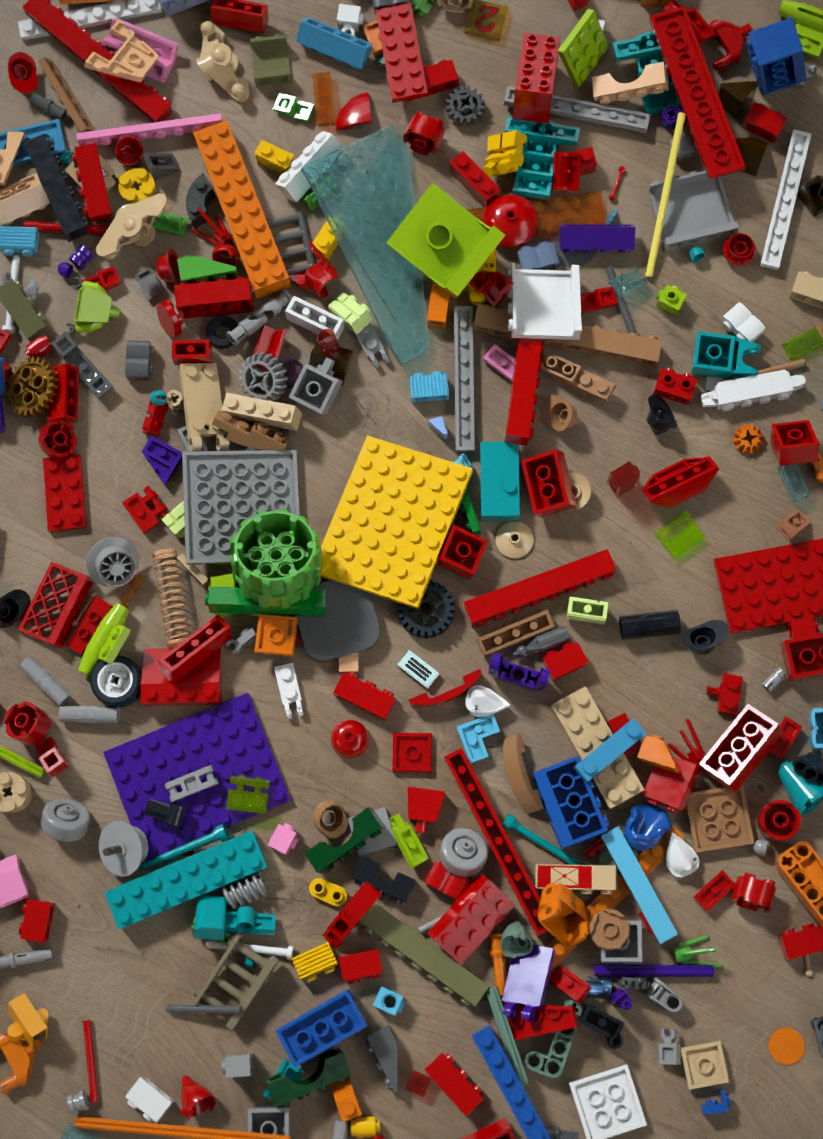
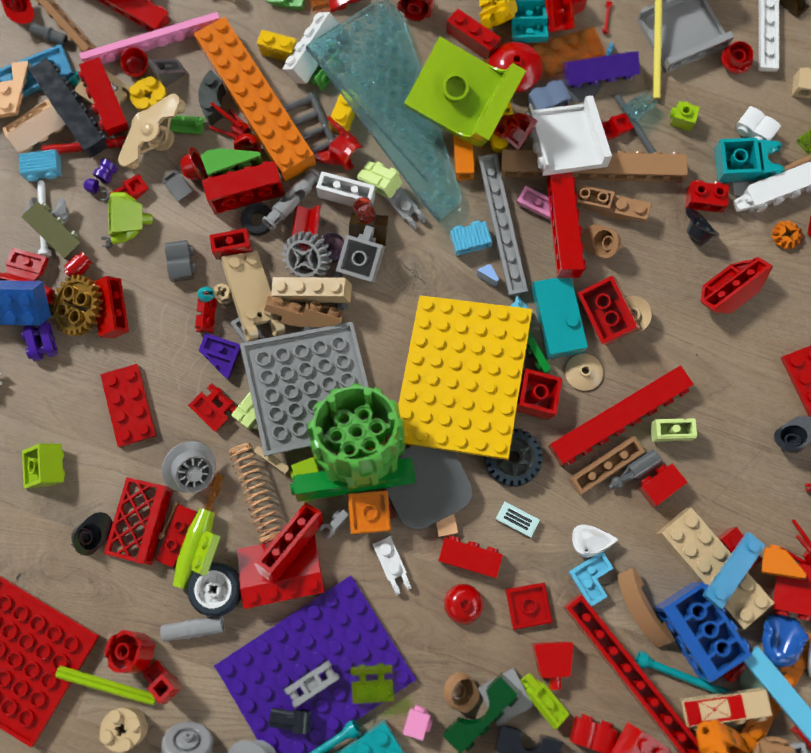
camera: 15 degrees left, 0 degrees up
light grey axle [19,656,71,707] -> none
red cylinder [38,420,78,458] -> none
dark grey slope [51,332,113,398] -> none
red tile [156,299,184,338] -> none
red slope [409,669,482,707] -> none
light grey wheel [439,828,488,877] -> none
dark purple connector [488,653,551,692] -> none
clear red brick [607,461,640,498] -> none
black piece [619,609,681,640] -> none
clear neon green plate [654,510,706,560] -> none
teal hinge [689,246,706,262] -> none

